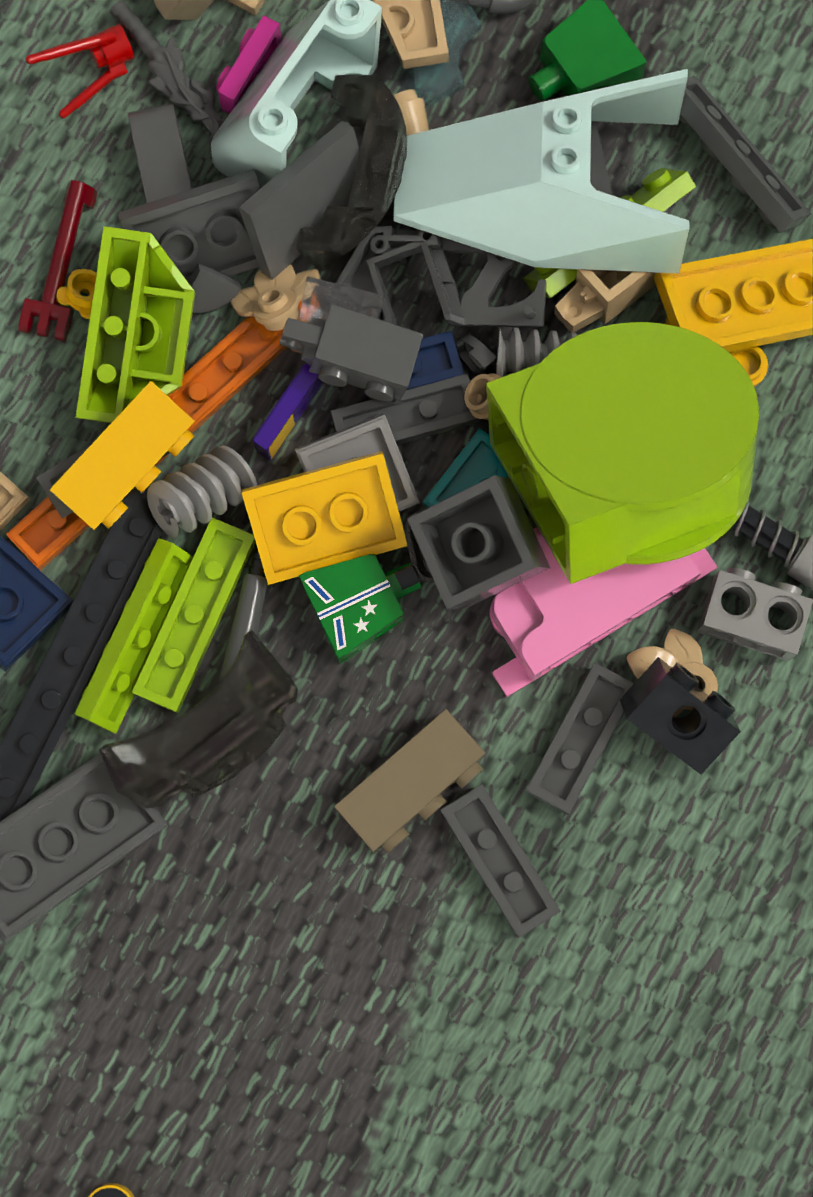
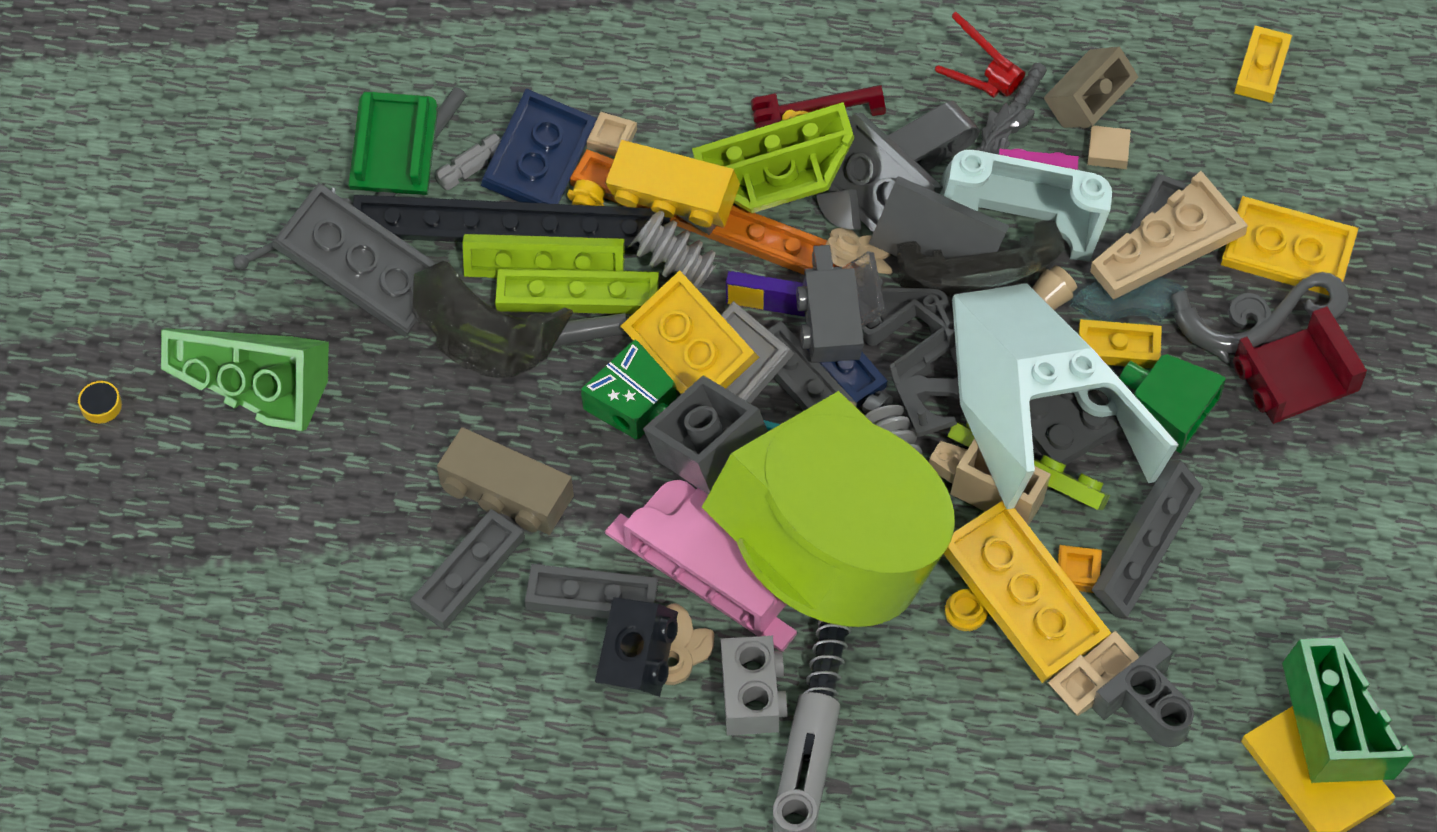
camera: 70 degrees right, 20 degrees down
none -> bright green wedge [161,328,329,431]
none -> yellow plate [567,180,605,206]
none -> light orange tile [1057,545,1102,593]
none -> yellow plate [1078,319,1162,369]

